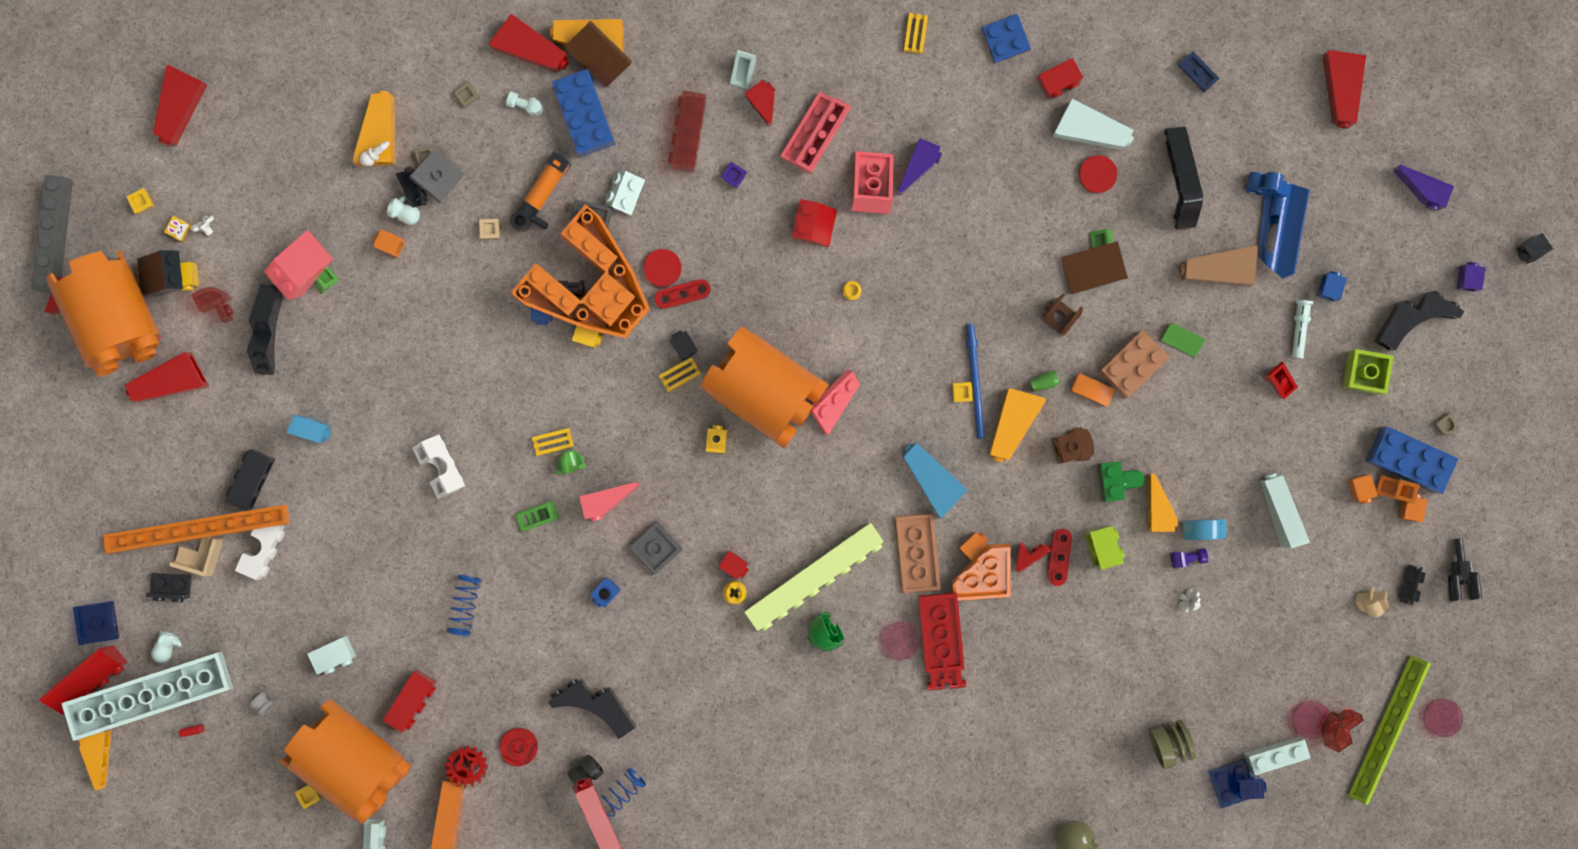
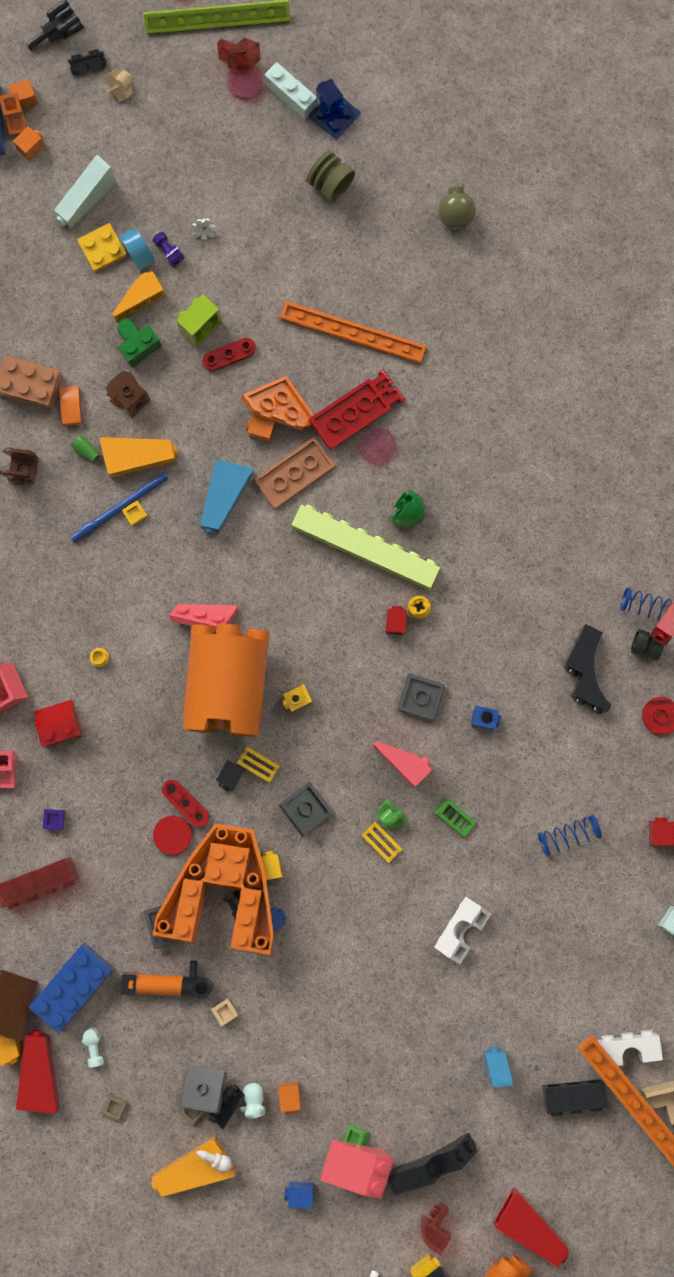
camera: 125 degrees left, 5 degrees down
light aqua bracket [605,170,645,215] -> none
red slope [1016,542,1052,572] -> none
none -> yellow plate [77,223,127,272]
none -> pearl dark grey hinge [278,782,333,836]
none -> orange tile [280,301,427,364]
none -> blue brick [284,1182,314,1209]

